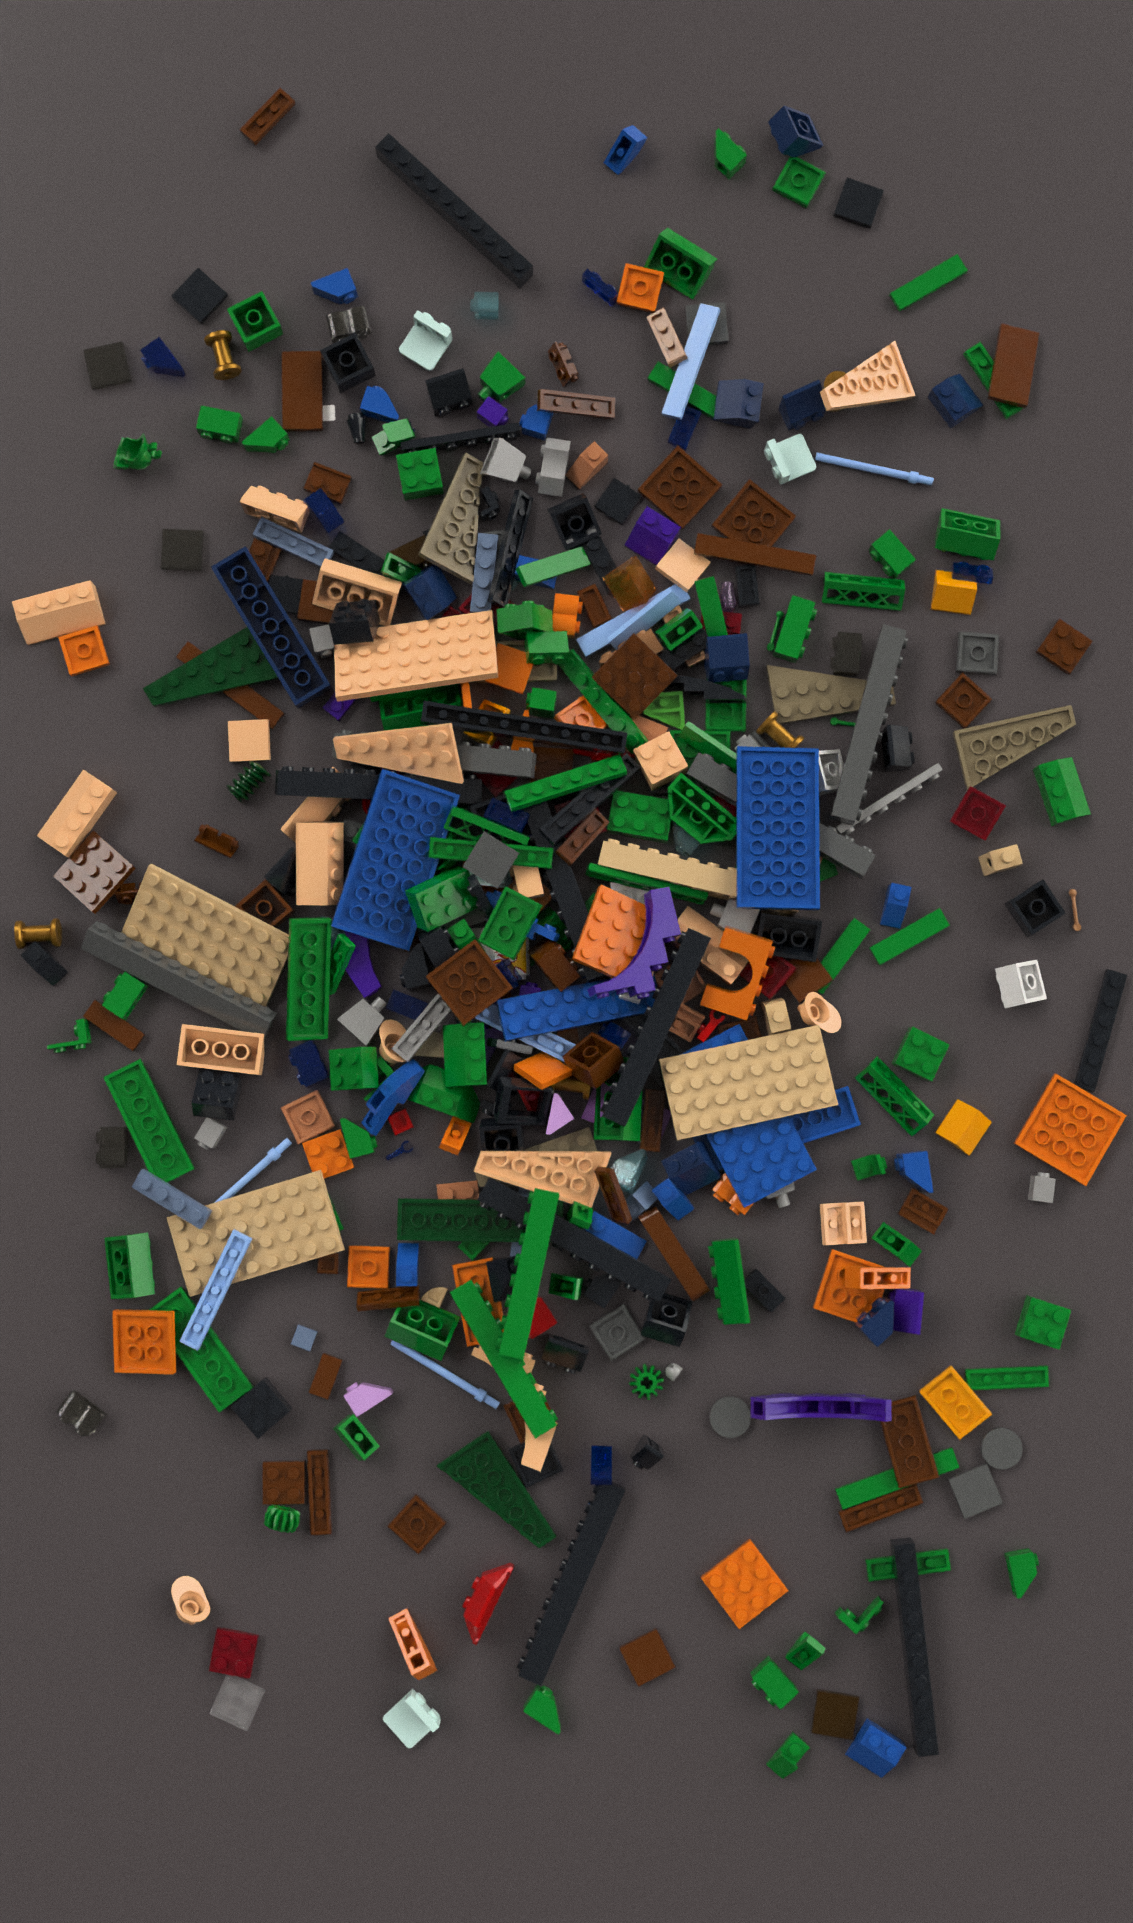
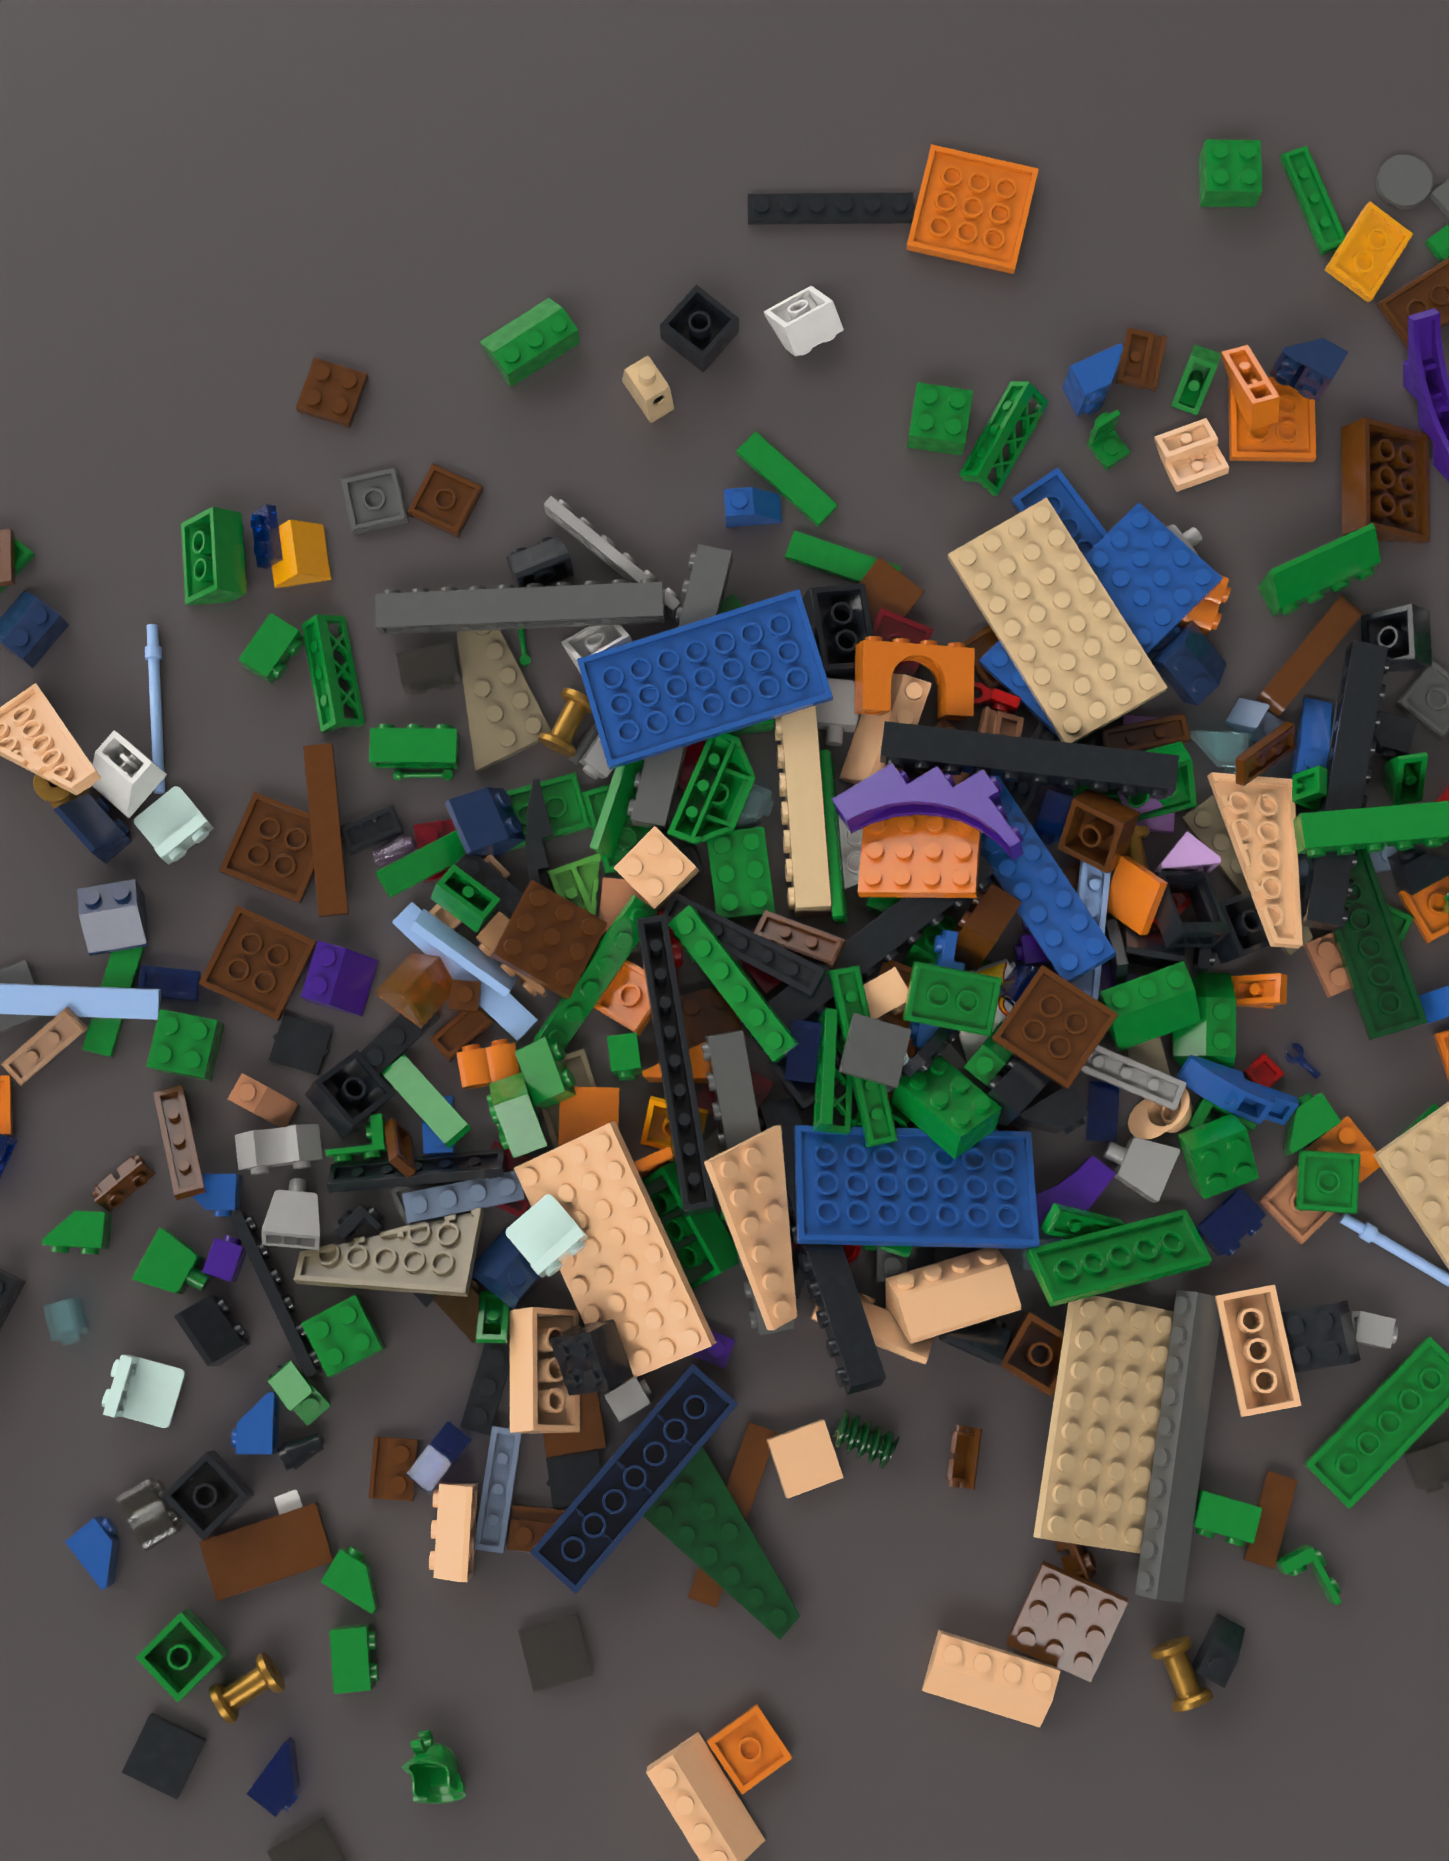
camera: 105 degrees left, 5 degrees down
blue slope [652,1177,695,1220] -> none
light nougat tile [655,539,711,592] -> none
black plate [744,1269,786,1313] -> none
tan torso [761,997,791,1036] -> none
light nougat piece [797,992,841,1033] -> none
dark purple slope [888,1289,924,1335] -> none
light orange slope [935,1099,992,1156] -> none
dark red plate [949,786,1006,841] -> none
dark tan wing [952,705,1076,790] -> none
light grey brick [1028,1172,1056,1203] -> none
medium nougat hinge [1069,889,1081,931] -> none
none -> green slope [42,1211,112,1255]
none -> white slope [92,730,167,818]
none -> green brick [146,1009,224,1082]
none -> green bracket [325,1114,387,1162]
none -> reddish brown tile [384,1118,416,1178]
none -> reddish brown plate [449,979,482,1012]
none -> light aqua bracket [506,1194,589,1278]
none -> green tile [1295,1150,1360,1214]
none -> reddish brown slope [1341,417,1430,543]

